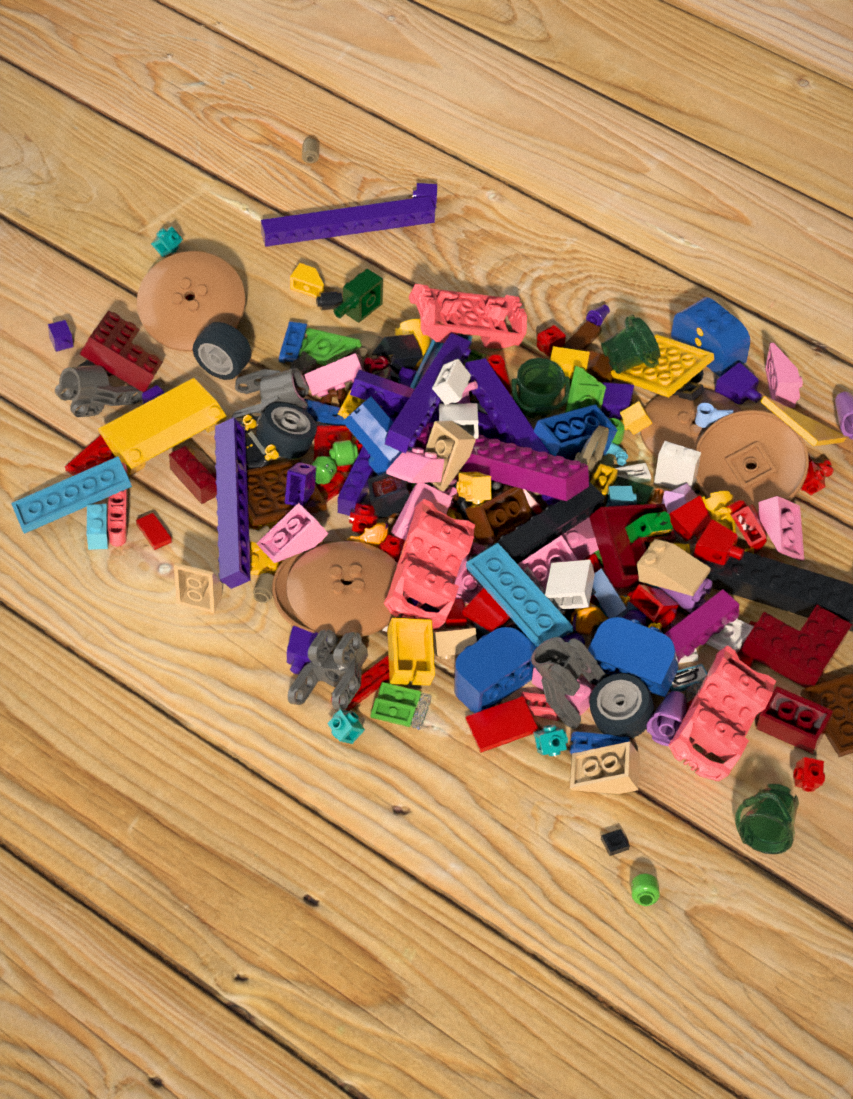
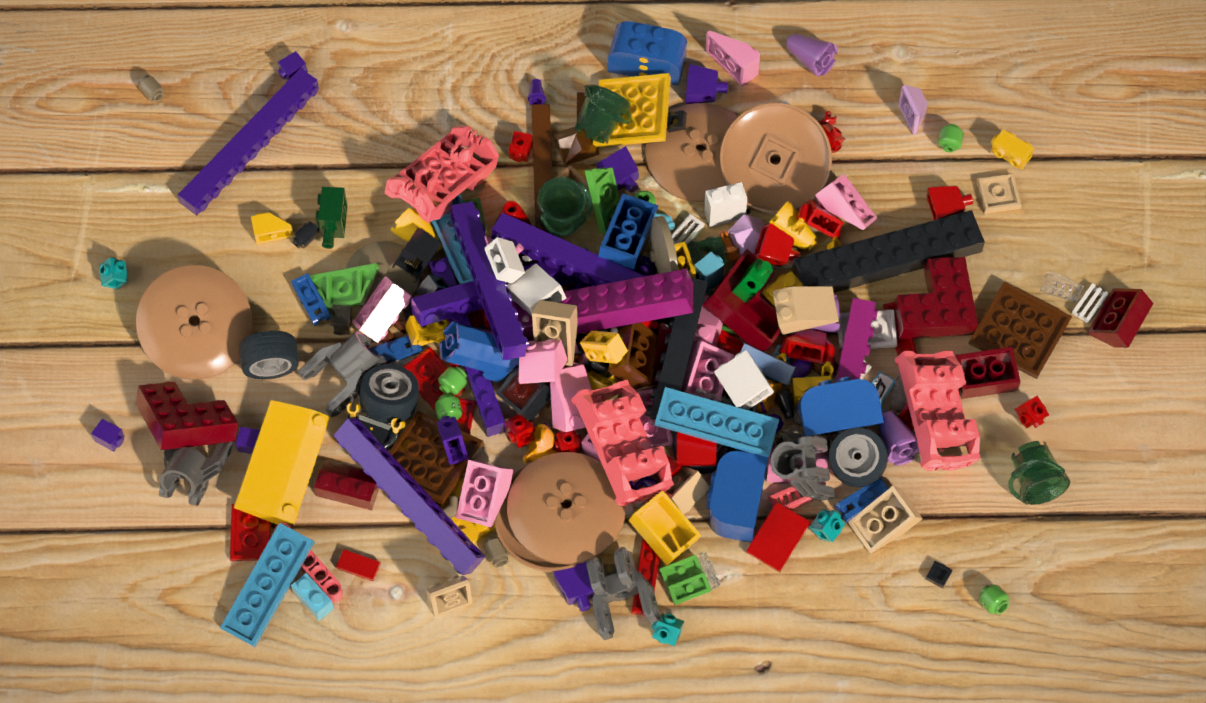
camera: 35 degrees left, 15 degrees up
dark red bush [364,356,388,374] -> none
yellow brick [549,346,590,379] -> none
yellow brick [620,401,653,435] -> none
red torso [694,519,745,565] -> none
light blue pin [695,403,733,428] -> none
yellow tile [761,396,847,446] -> none

